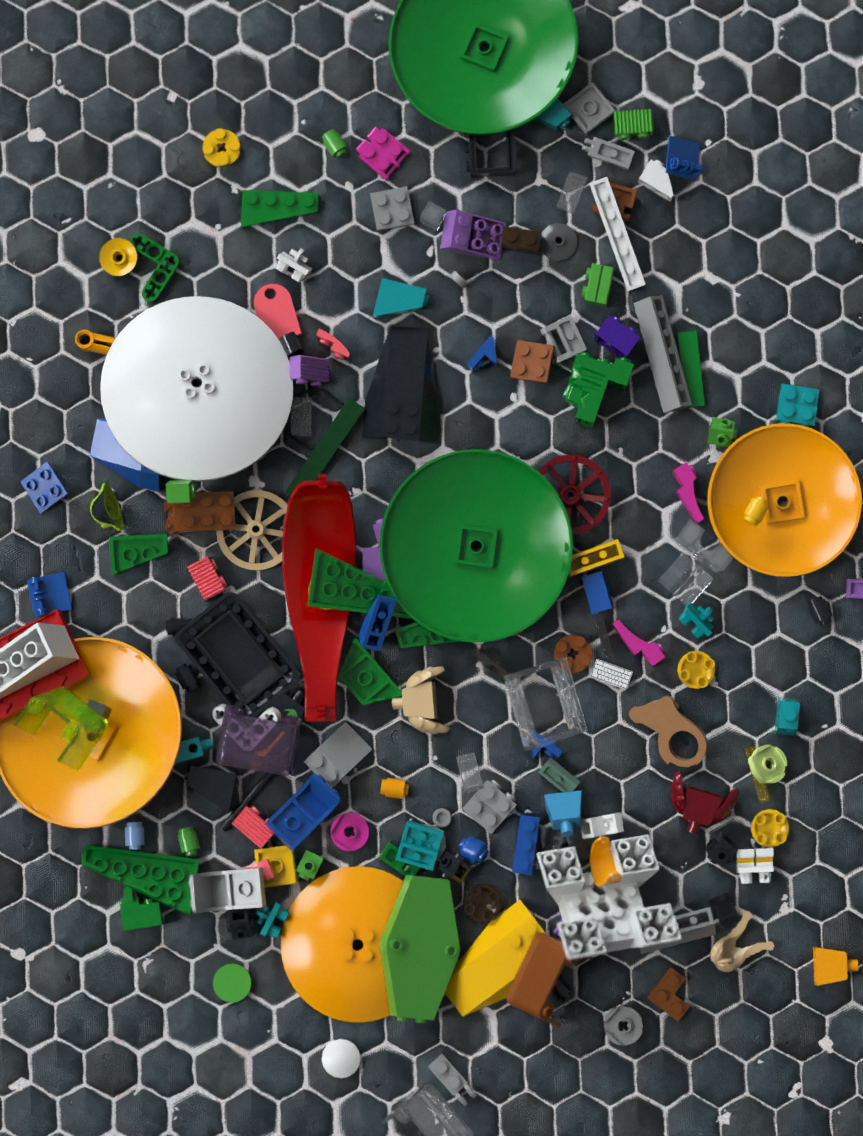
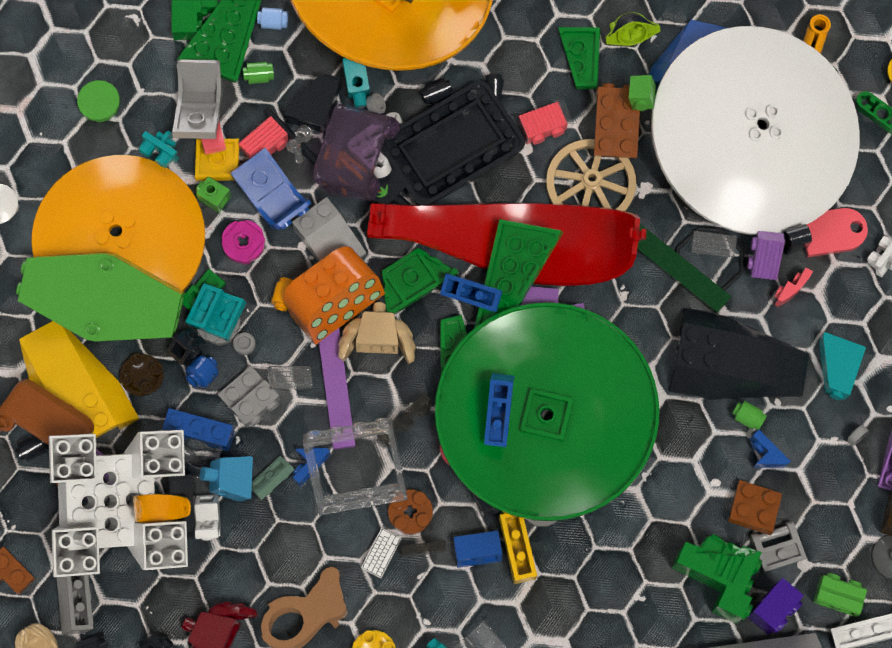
camera: 90 degrees right, 10 degrees down
black brick [226,908,255,940] -> none
dark red wheel [538,455,611,535] -> none
dark pink slope [612,619,665,667] -> none
none -> orange brick [283,246,385,345]
none -> clear piece [286,125,313,164]
none -> medium lavender tile [319,328,355,450]
none -> light grey tile [366,93,386,116]
none -> blue slope [484,373,515,447]
none -> bright green brick [732,401,767,430]

